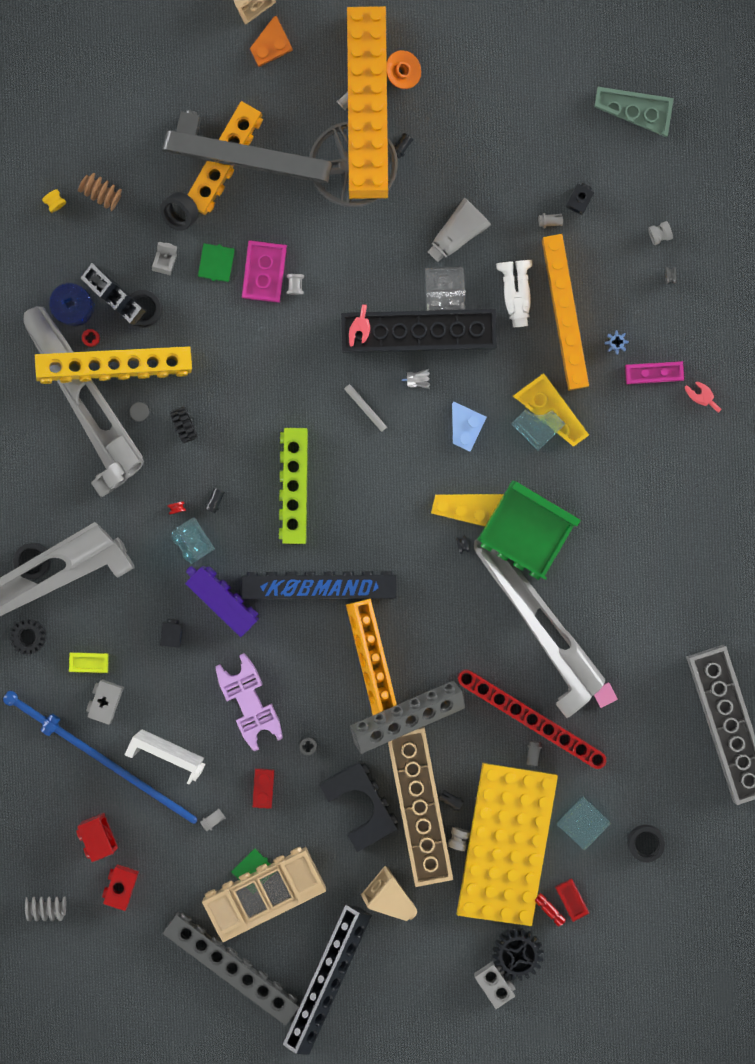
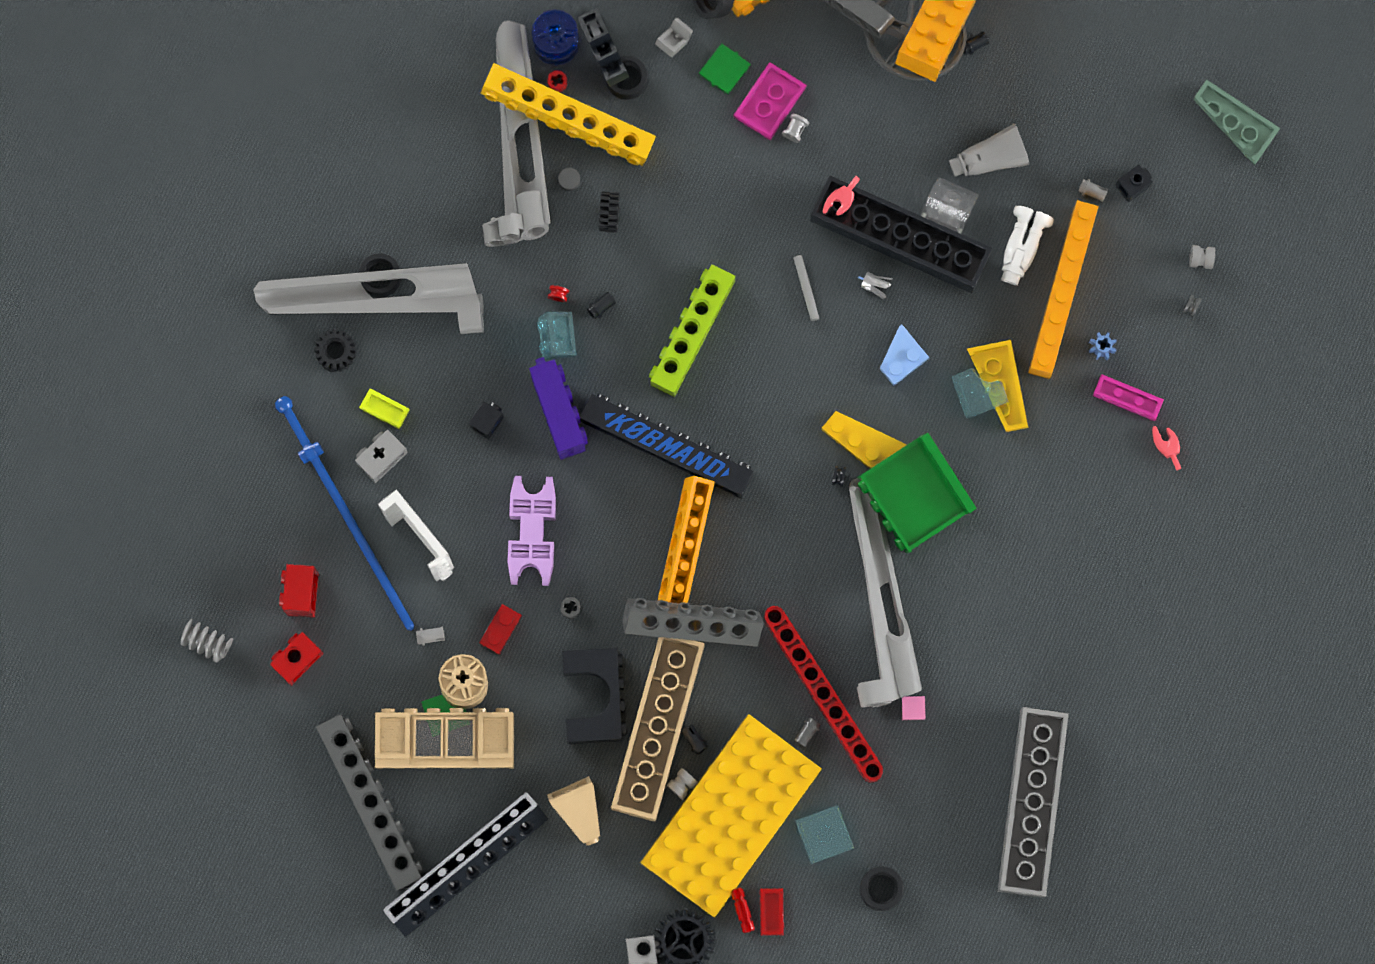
camera: 25 degrees right, 10 degrees down
none -> tan wheel [439,654,488,709]

